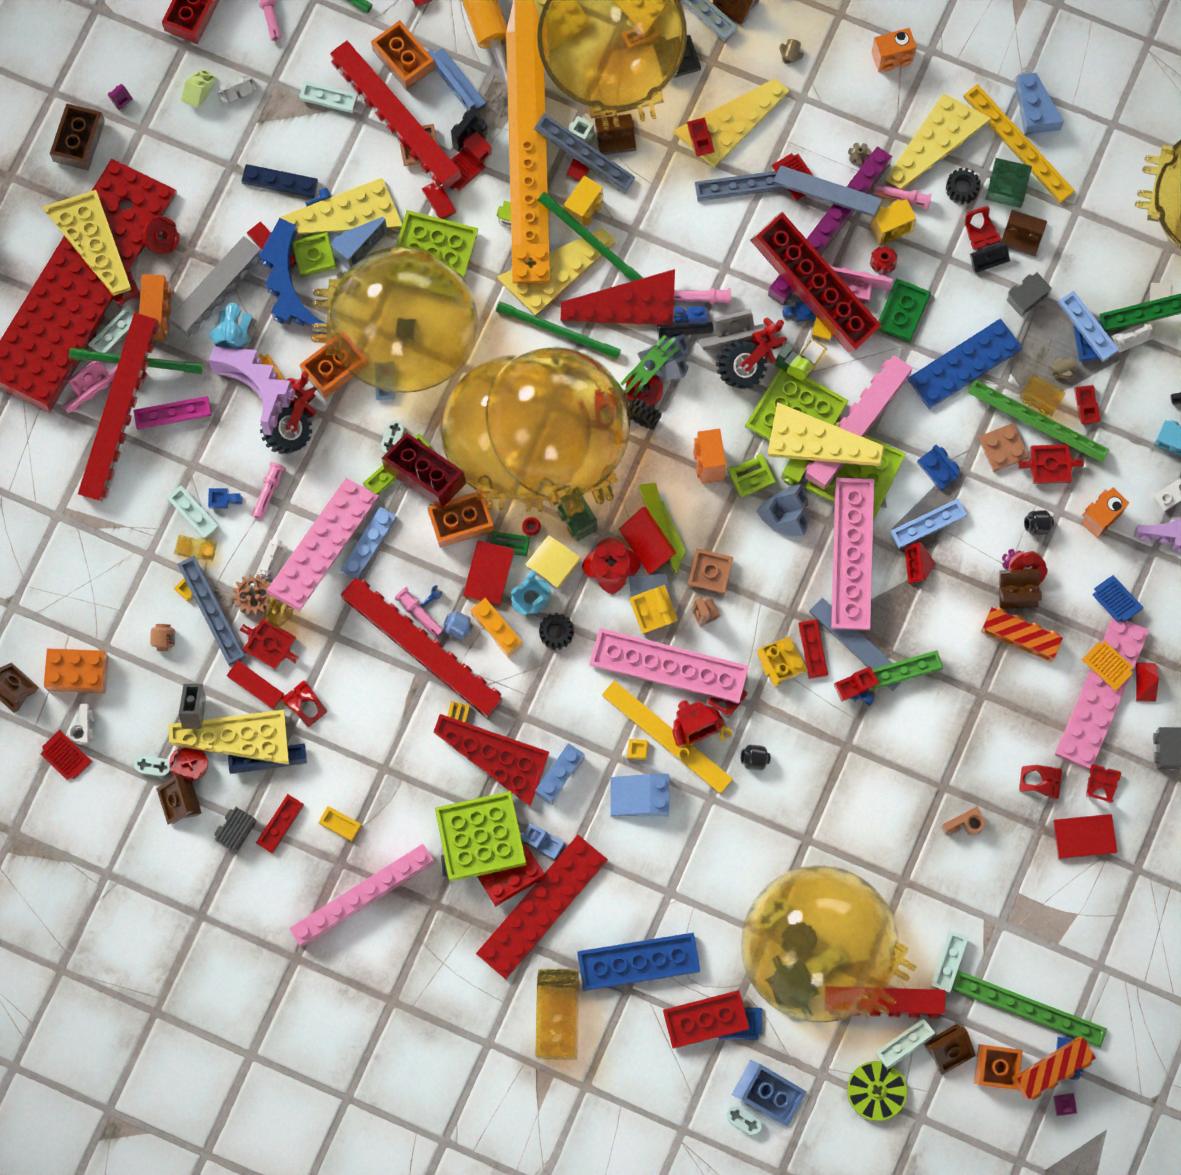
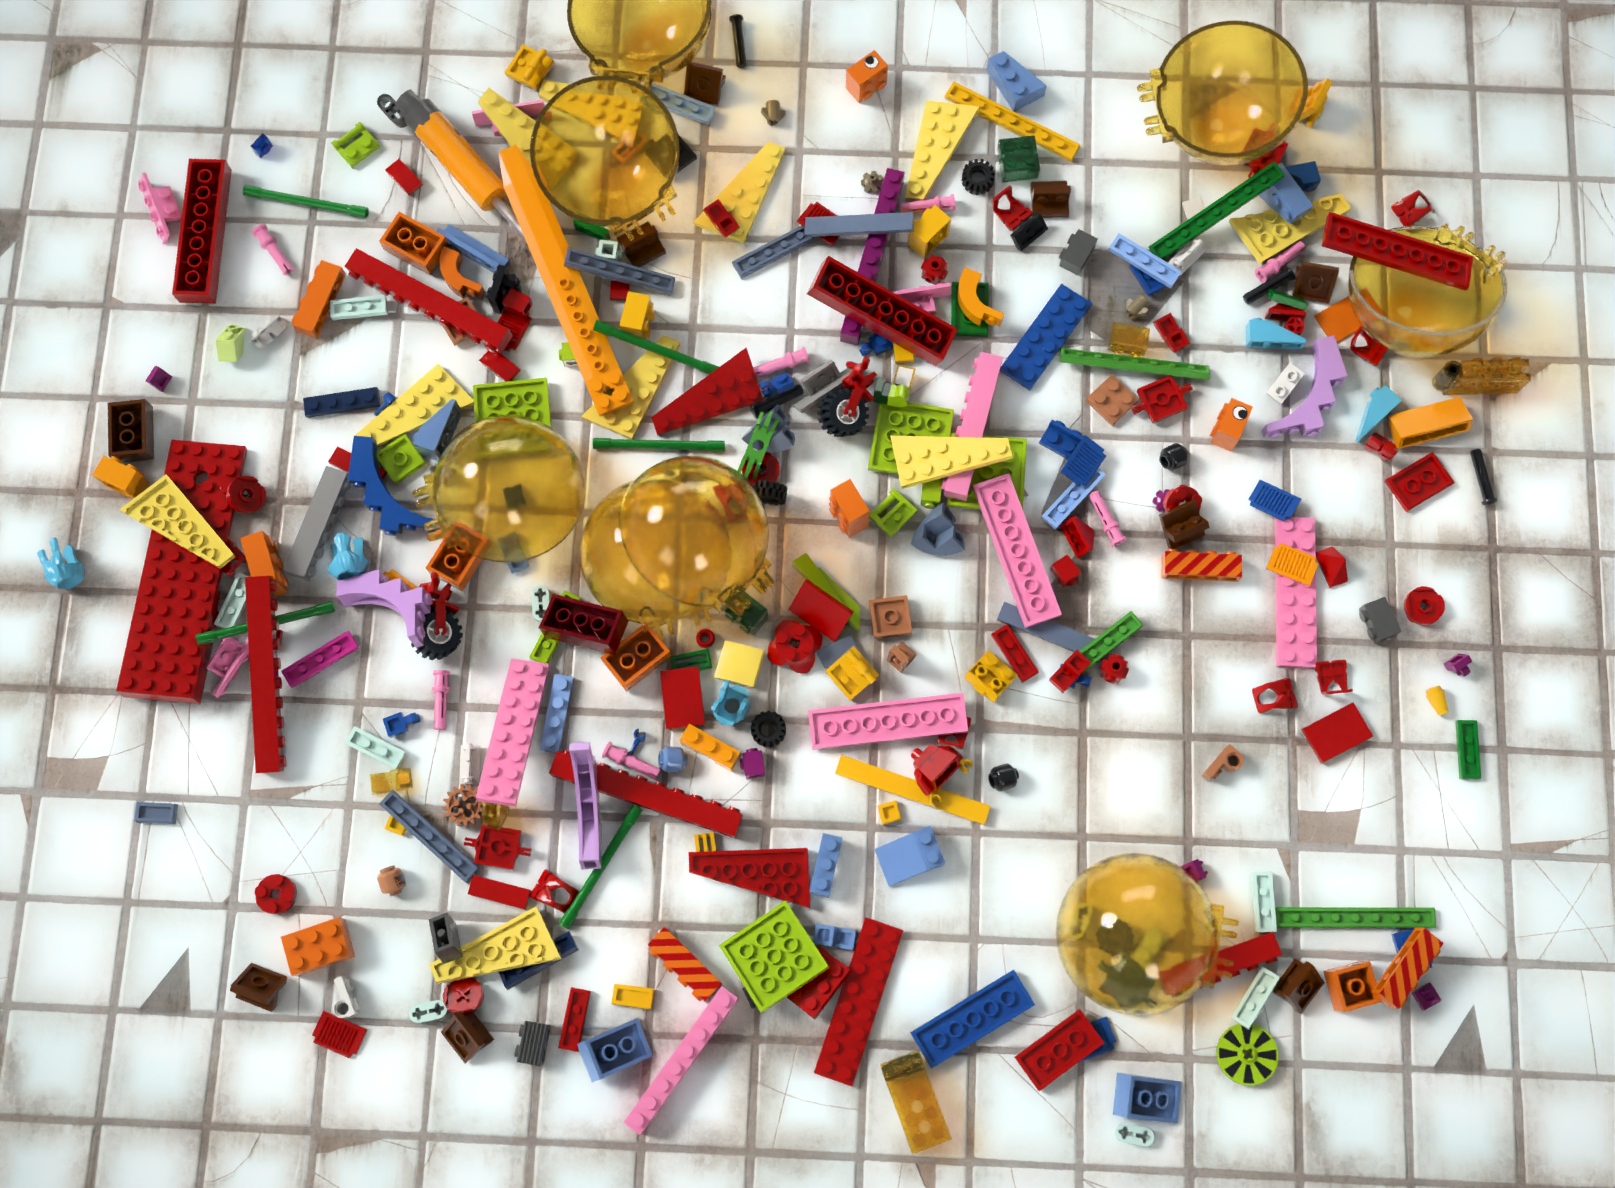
camera: 20 degrees left, 0 degrees up
none -> light orange piece [92,455,150,499]
none -> red plate [254,874,297,914]
none -> orange brick [292,260,346,338]
none -> orange arch [439,246,486,299]
none -> green piece [558,804,643,930]
none -> lavender arch [569,741,602,870]
none -> green tile [573,216,611,240]
none -> medium blue slope [577,1018,653,1083]
none -> brick [647,927,723,1002]
none -> magenta brick [739,748,765,779]
none -> light orange arch [958,267,1004,327]
none -> red brick [1050,554,1081,587]
none -> blue window [1060,435,1106,486]
none -> bright pink pin [1088,491,1127,547]
none -> red brick [1099,654,1129,684]
none -> magenta tile [1181,859,1208,885]

